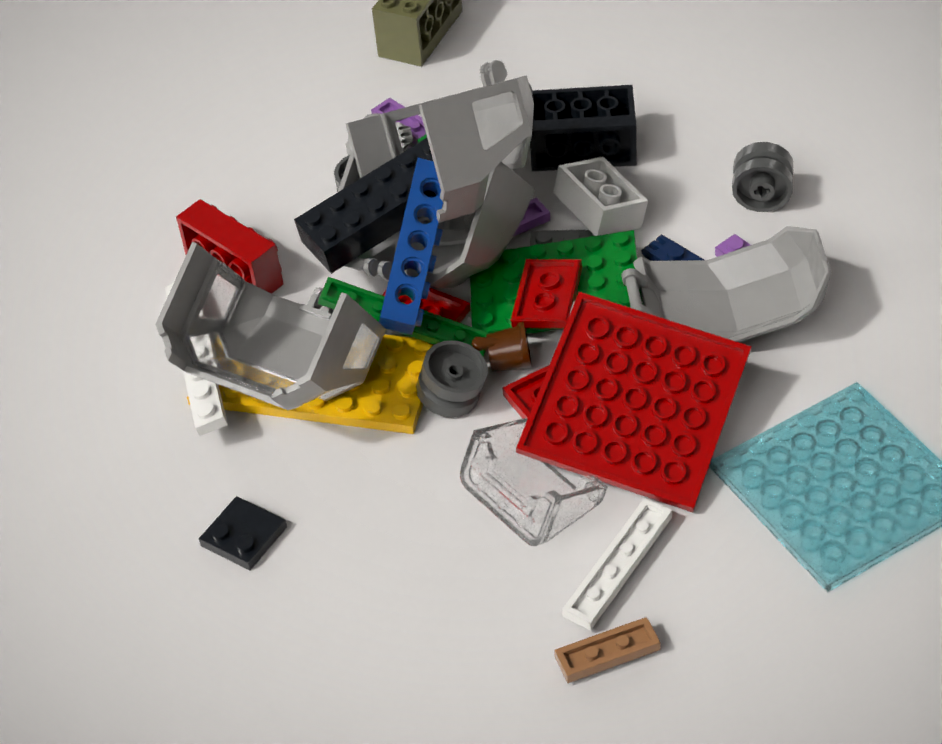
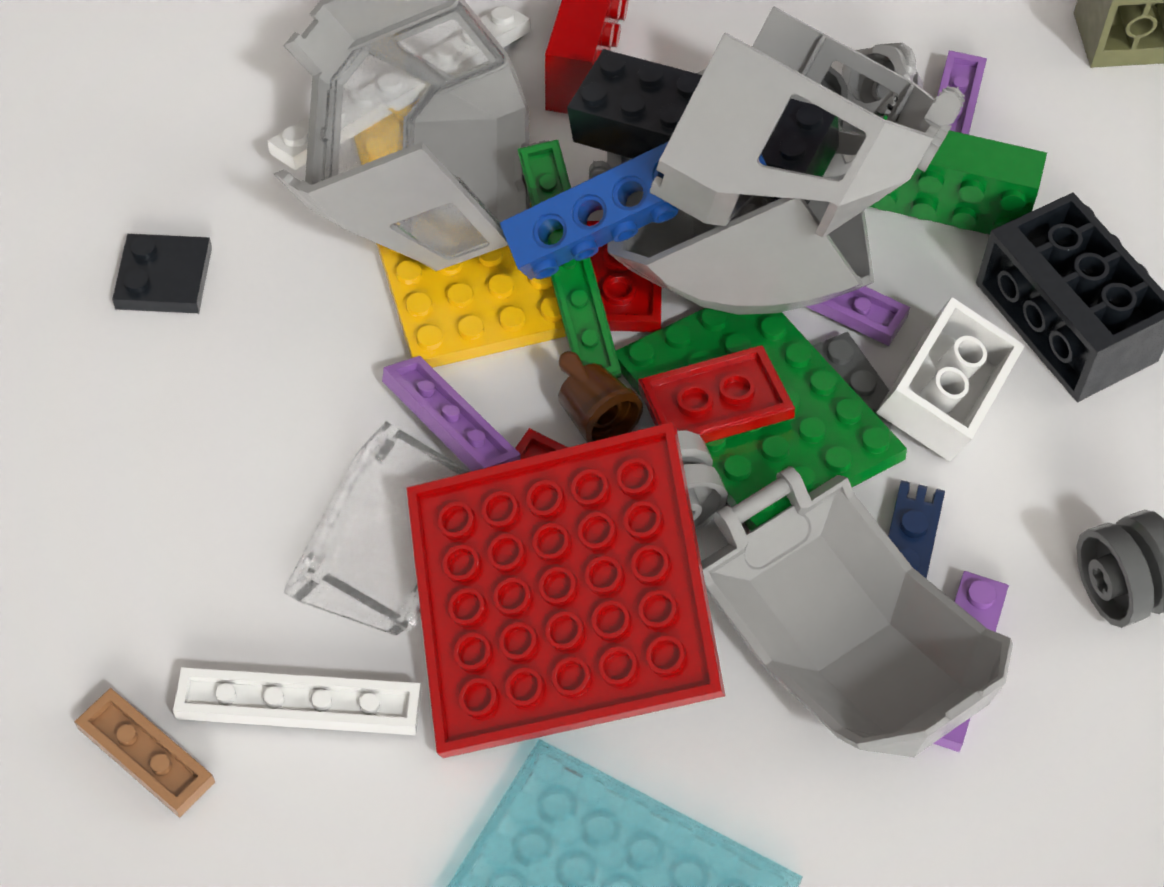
camera: 55 degrees right, 10 degrees up
dark grey wheel [416,341,488,417] -> none
none -> medium lavender plate [382,356,521,471]

